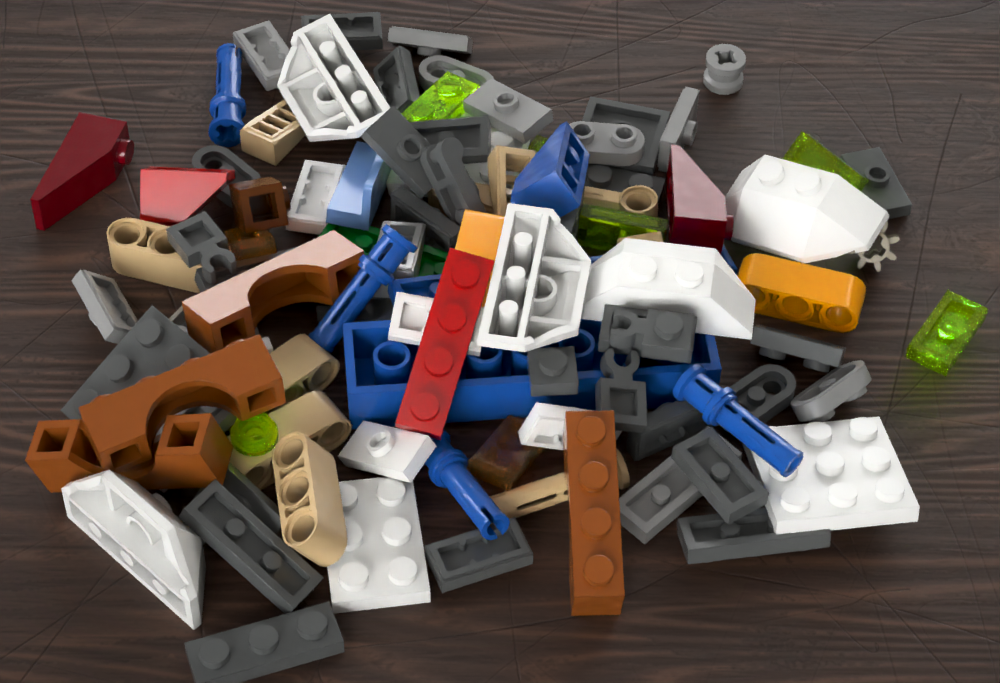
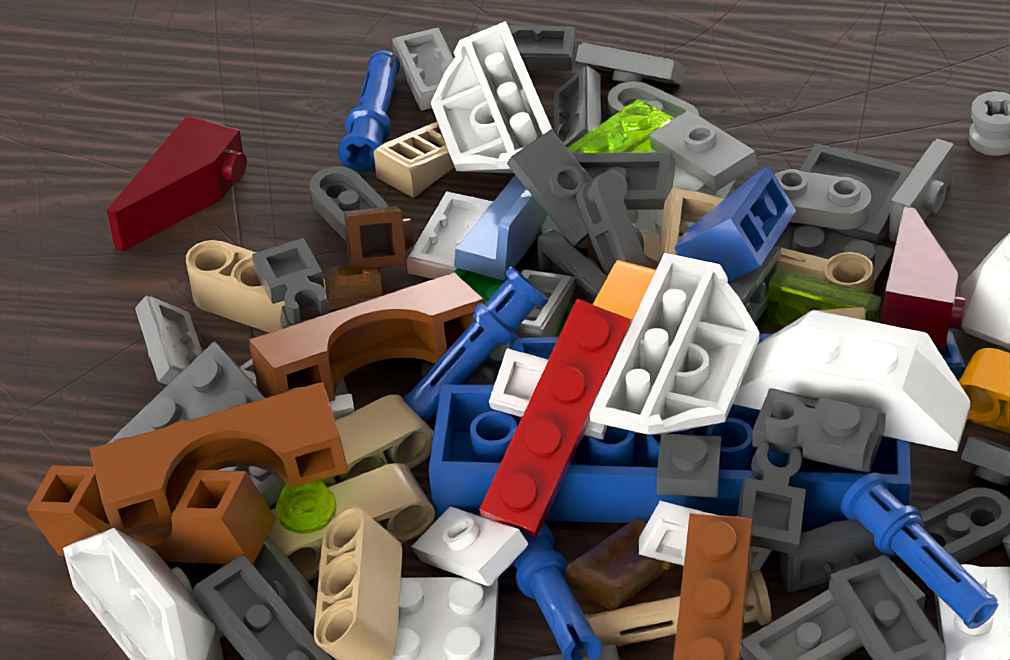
camera: 15 degrees right, 5 degrees down
slope [140,166,235,227] -> none

